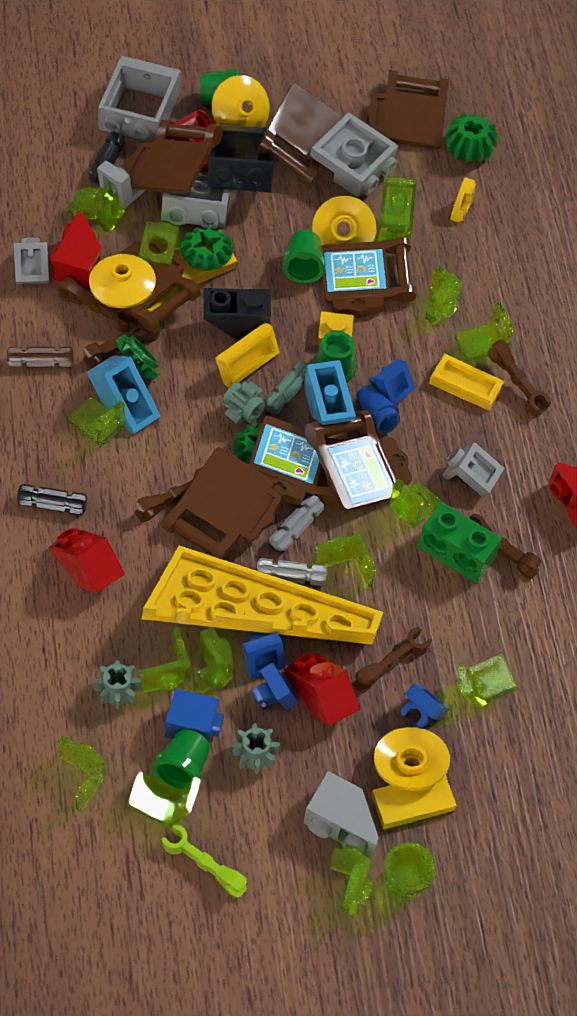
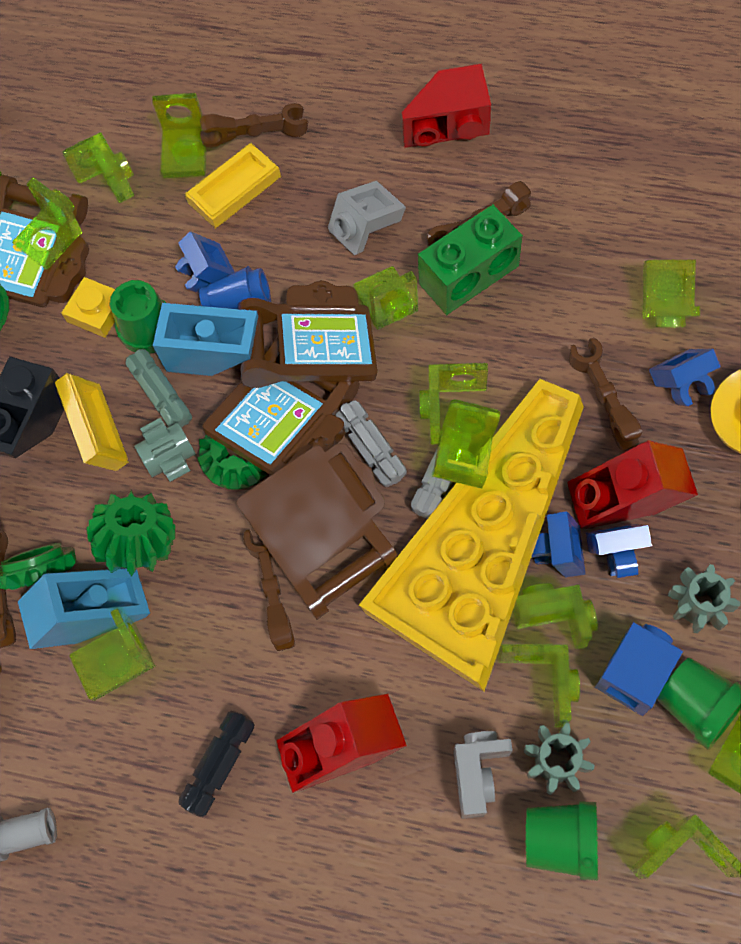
camera: 55 degrees left, 10 degrees up
none -> clear neon green bracket [12,177,82,270]
none -> green gear [87,489,175,577]
none -> clear neon green bracket [432,399,500,489]
none -> light grey bracket [453,731,513,819]
none -> green piece [526,801,598,880]

